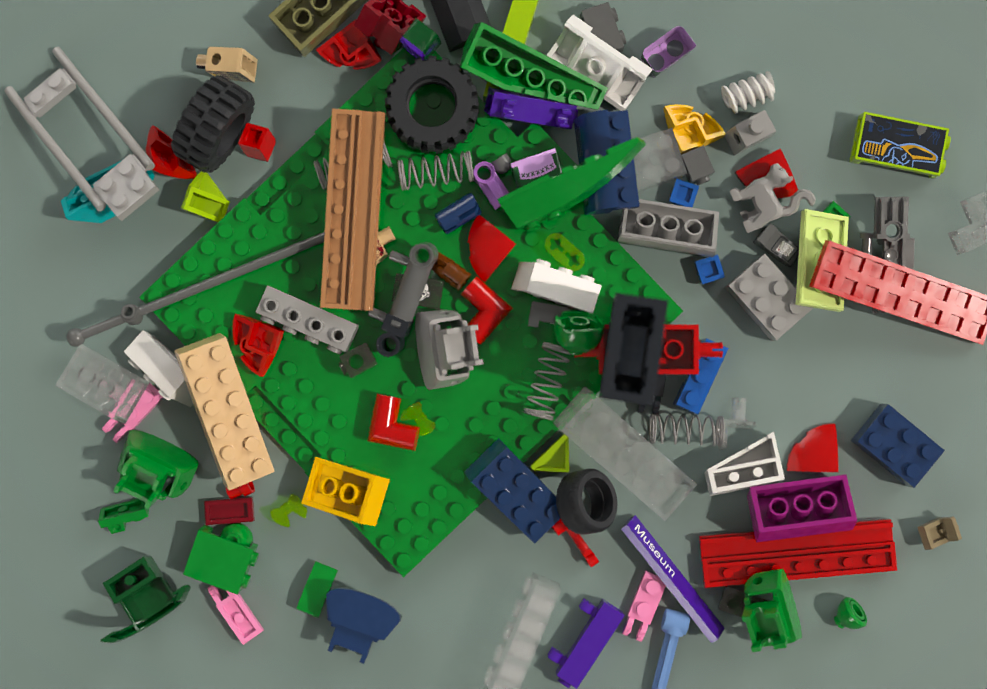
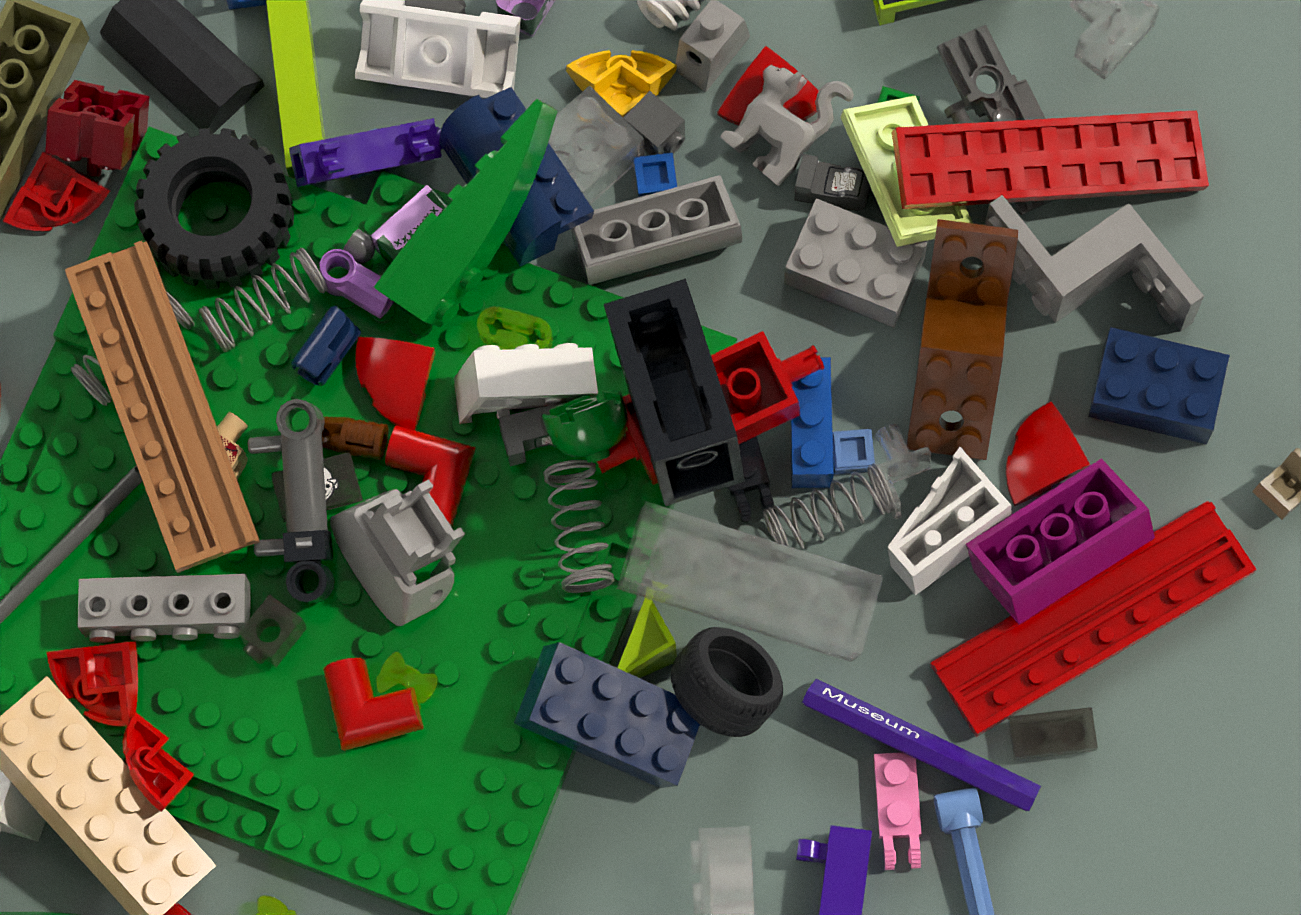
camera: 25 degrees left, 15 degrees down
yellow slope [301,457,390,526] -> none
dark green piece [400,18,442,60] -> none
green wedge [460,22,608,110] -> none
red brick [551,519,599,567] -> none
blue plate [694,254,725,285] -> none
green piece [742,569,802,652] -> none
green brick [834,597,867,629] -> none
none -> red brick [123,713,194,812]
none -> medium blue tile [833,429,875,474]
none -> reddish brown bracket [906,219,1018,460]
none -> light grey bracket [985,195,1204,331]

